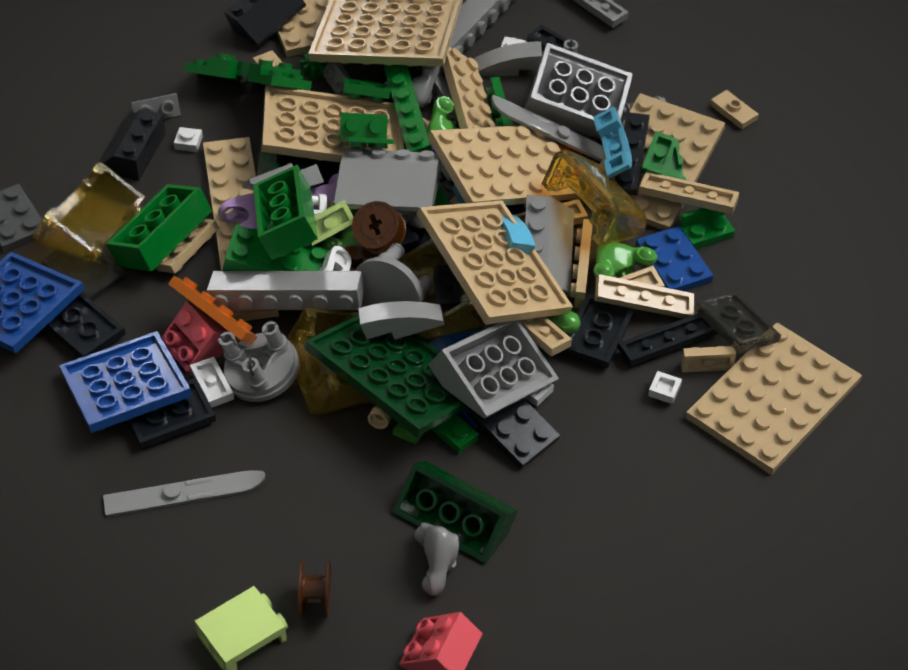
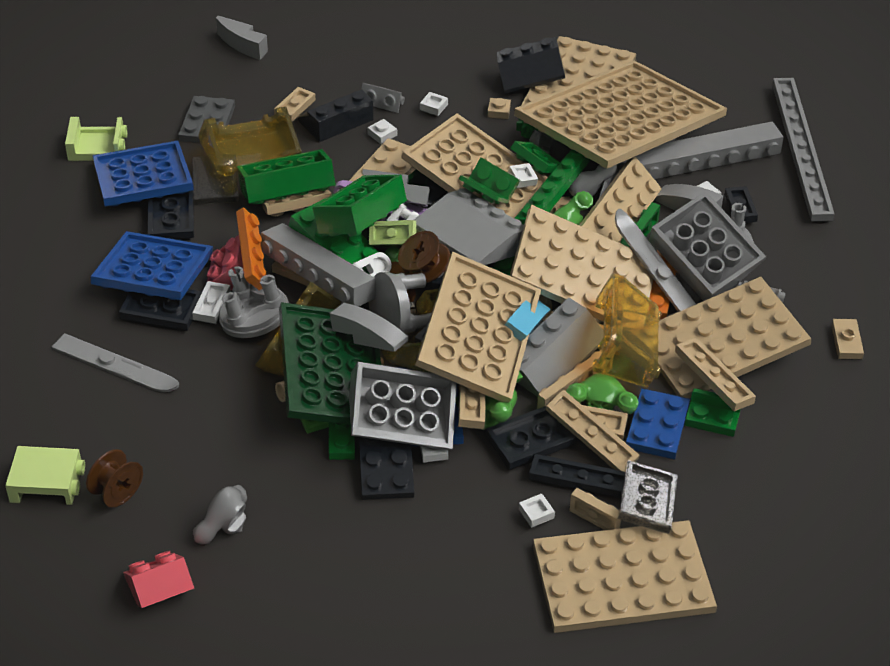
camera: 40 degrees right, 5 degrees down
green plate [184,53,312,91] -> none
dark green slope [392,461,519,563] -> none
medium azure slope [593,106,632,179] -> none
black plate [613,112,650,195] -> none
green wing [640,131,686,180] -> none
none -> tan plate [274,87,316,122]
none -> white plate [420,92,448,116]
none -> white plate [508,163,538,188]

